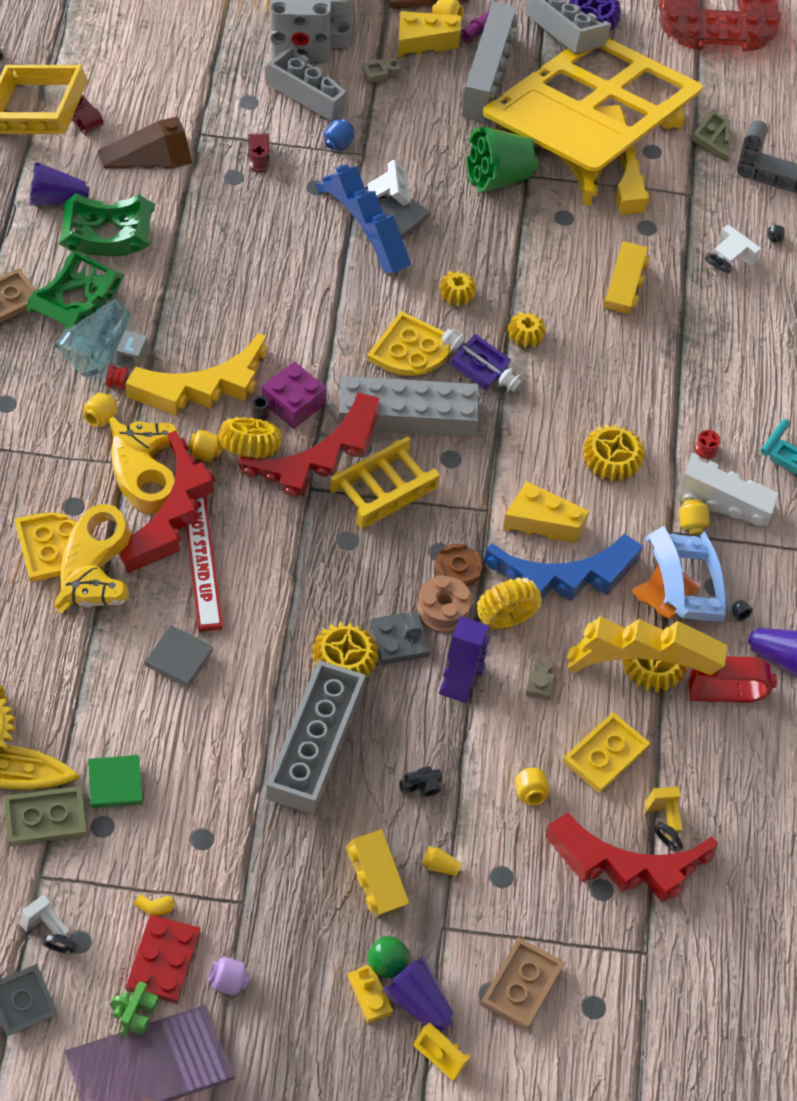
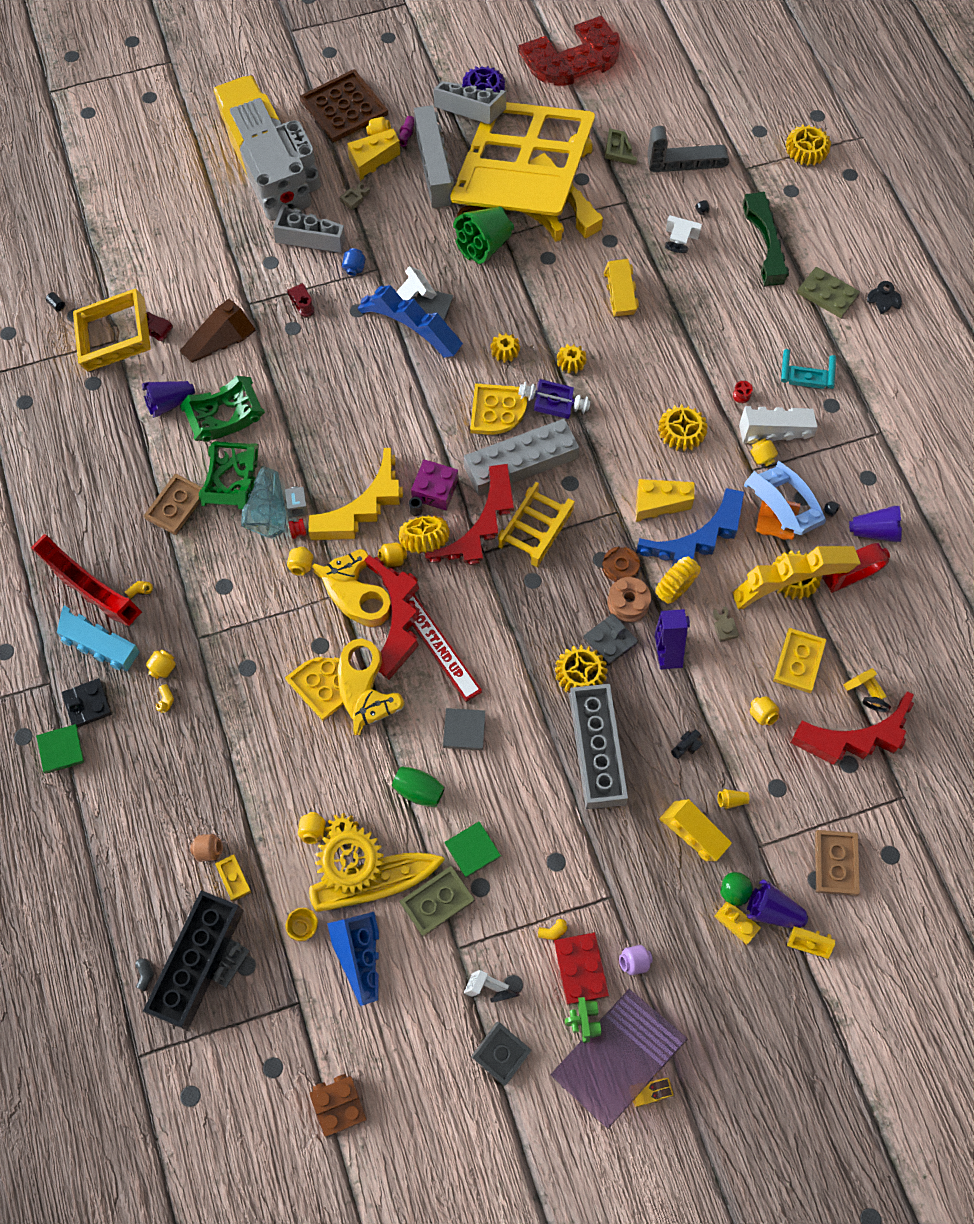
camera: 20 degrees left, 10 degrees up
none -> green piece [392,766,445,808]

